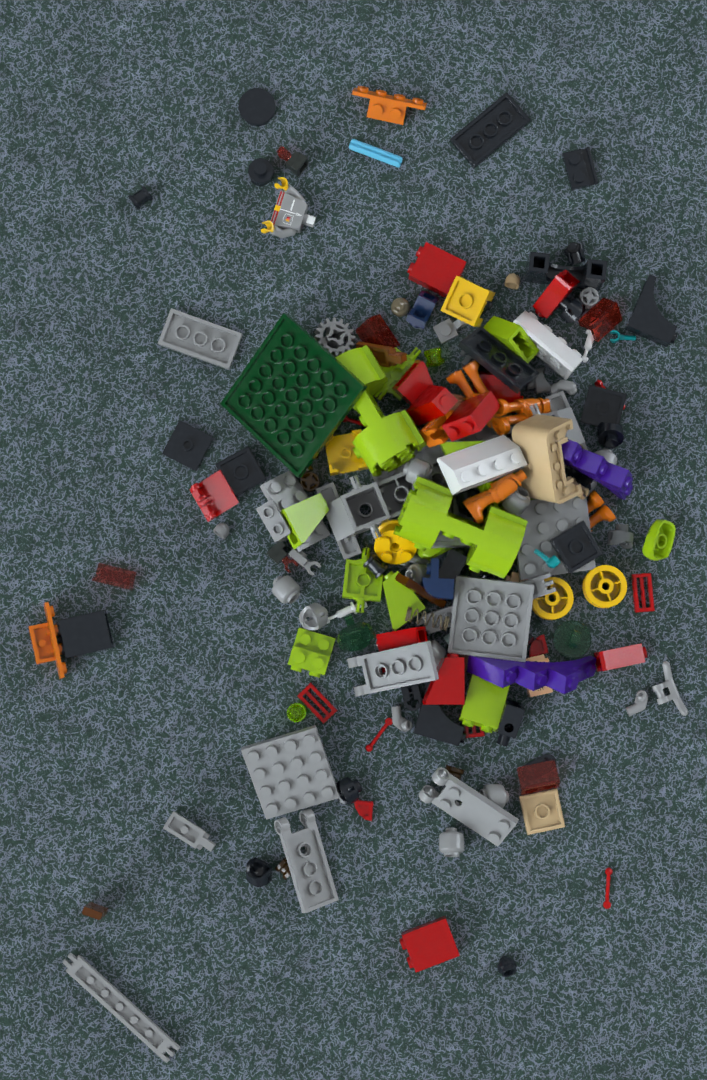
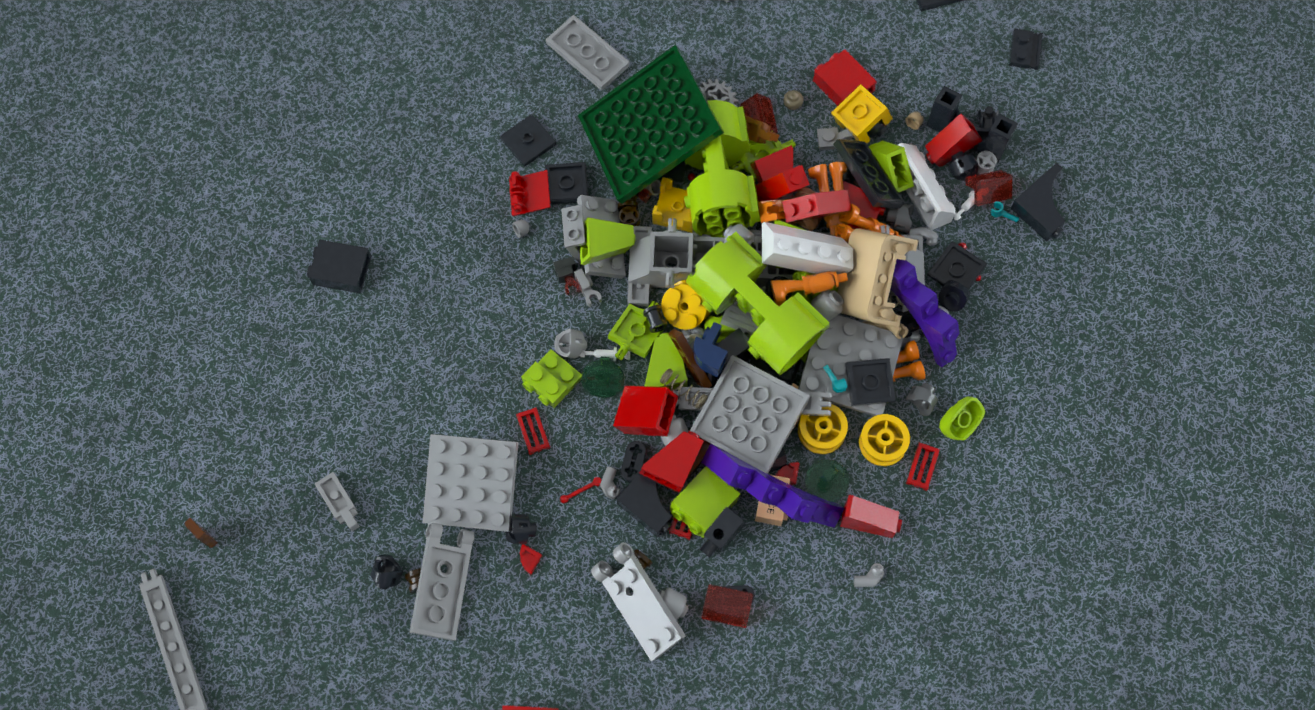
camera: 25 degrees right, 15 degrees down
orange bracket [28,602,67,679] -> none
clear red panel [92,563,137,591] -> none
light grey head [272,575,300,604] -> none
clear neon green wheel [287,703,306,722] -> none
light grey hinge [347,641,439,697] -> none
dark blue brick [406,290,439,329] -> none
clear neon green wheel [423,348,445,368] -> none
light grey head [439,828,464,857] -> none
tan tile [519,788,565,835] -> none
light grey piece [652,661,688,716] -> none

